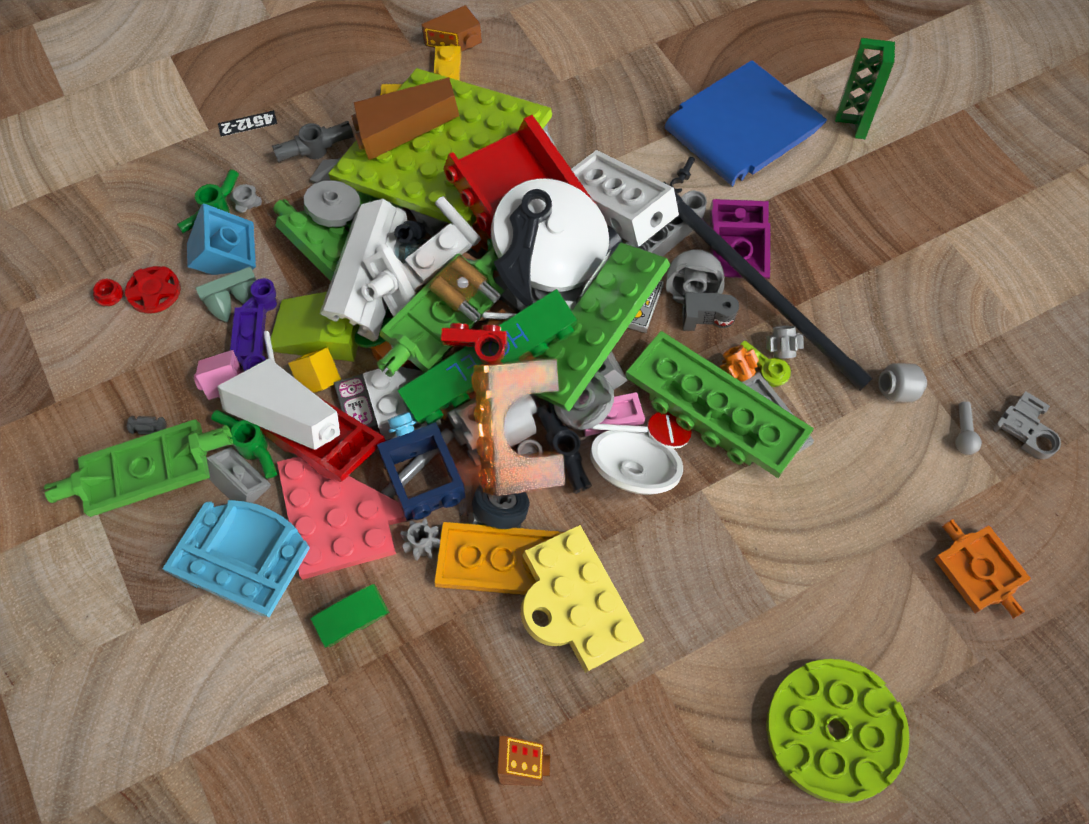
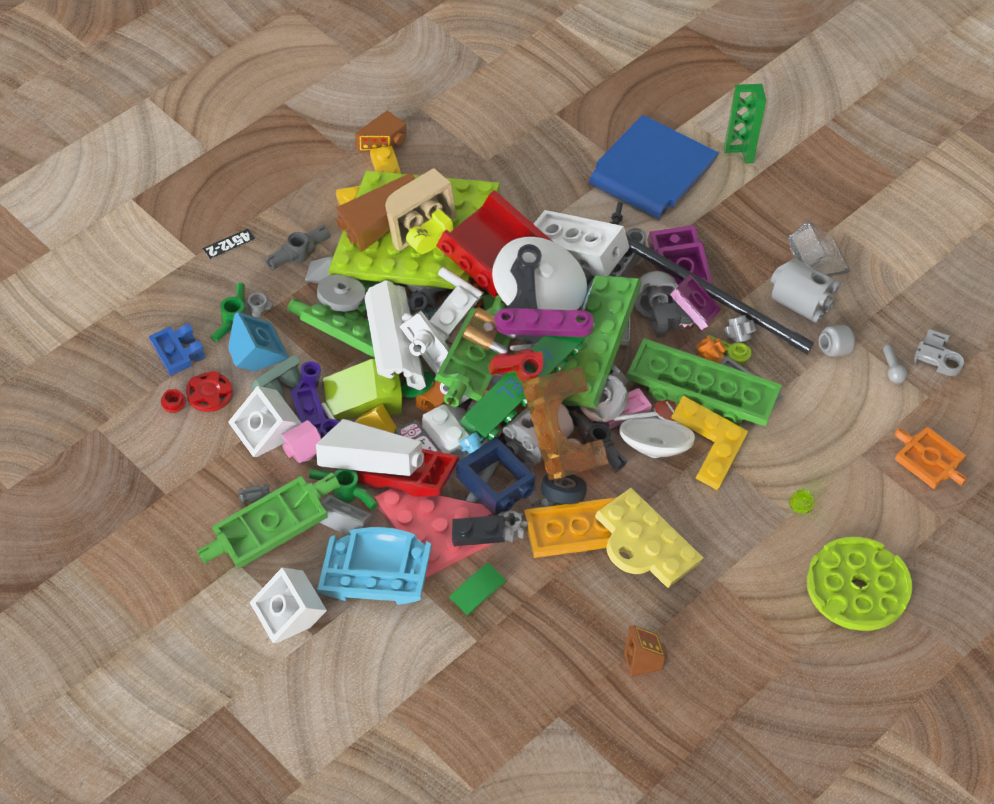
camera: 20 degrees left, 10 degrees down
none -> blue plate [149,323,206,376]
none -> white slope [229,386,301,457]
none -> white slope [250,568,327,643]
none -> tan brick [385,168,456,251]
none -> neon yellow leg [406,209,453,254]
none -> black plate [452,515,505,546]
none -> magenta plate [494,308,595,337]
none -> magenta plate [670,274,721,330]
none -> yellow plate [671,396,748,490]
none -> light grey cylinder [771,258,841,324]
none -> clear slope [787,221,850,277]
none -> clear neon green plate [789,490,815,514]

